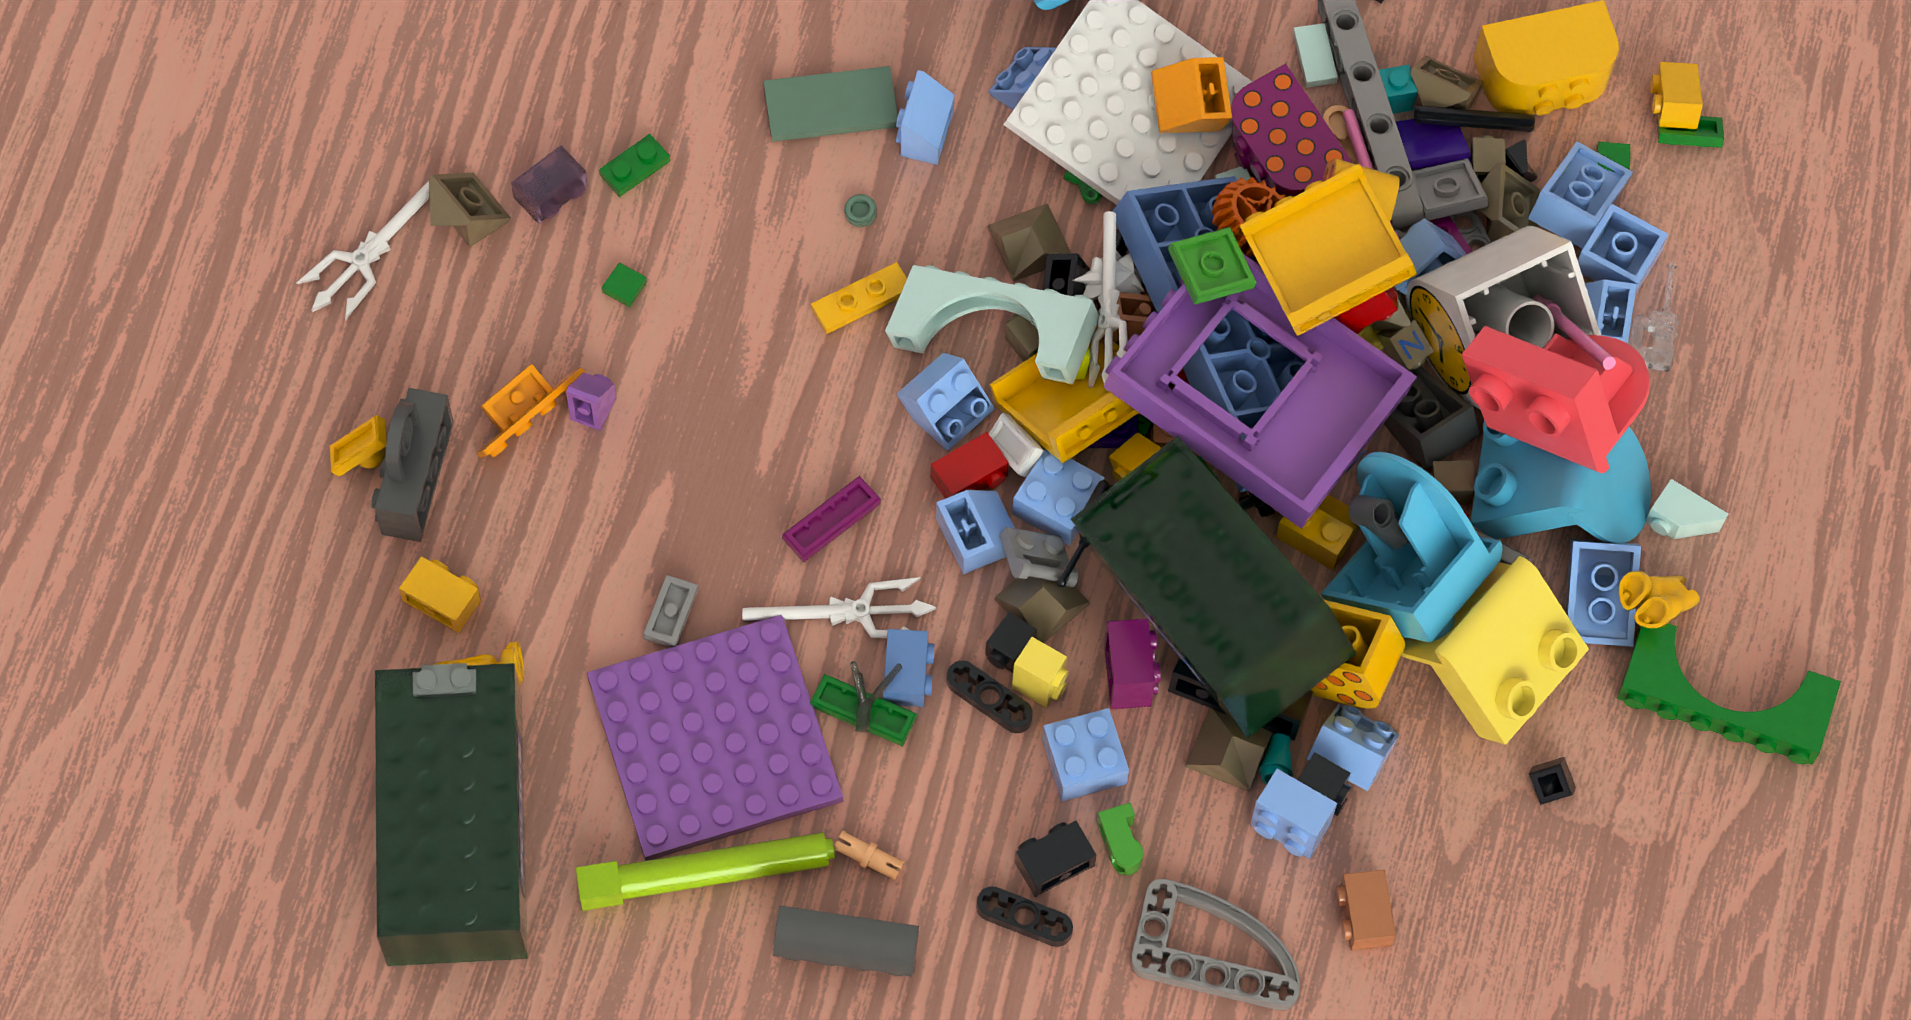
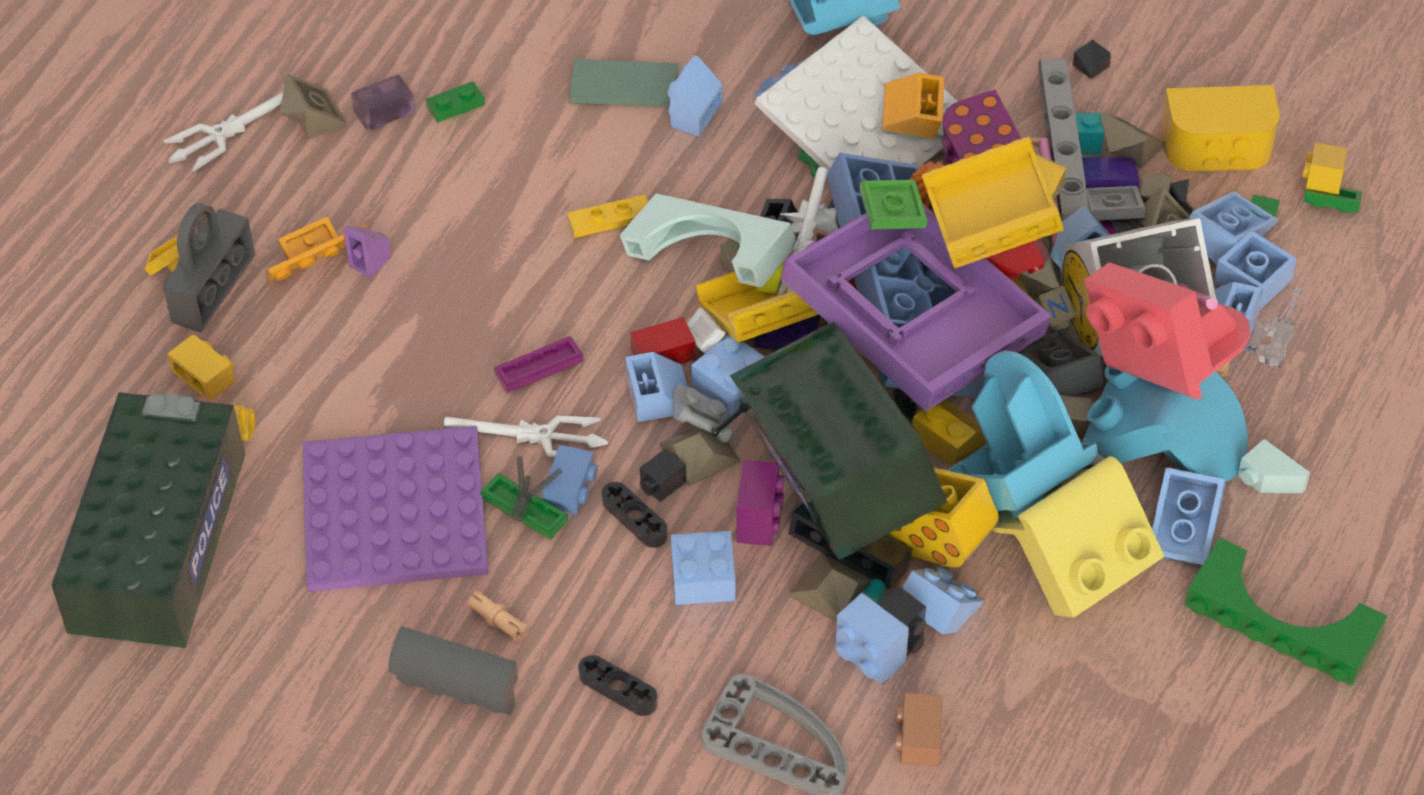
camera: 15 degrees right, 15 degrees down
lime brick [575,832,835,911] -> none
green tile [601,263,647,307] -> none
light grey plate [643,575,699,647] -> none
sand green tile [844,194,877,227] -> none
light blue slope [896,352,995,451] -> none
dark tan slope [988,203,1071,281] -> none
light yellow brick [1012,637,1069,708] -> none
black brick [1015,820,1097,897] -> none
bright green leg [1096,802,1143,876] -> none
light aqua tile [1293,23,1338,88] -> none
dark grey piece [1349,495,1409,550] -> none
black axle [1413,106,1535,132] -> none
black slope [1529,757,1576,805] -> none
yellow piece [1619,571,1700,628] -> none

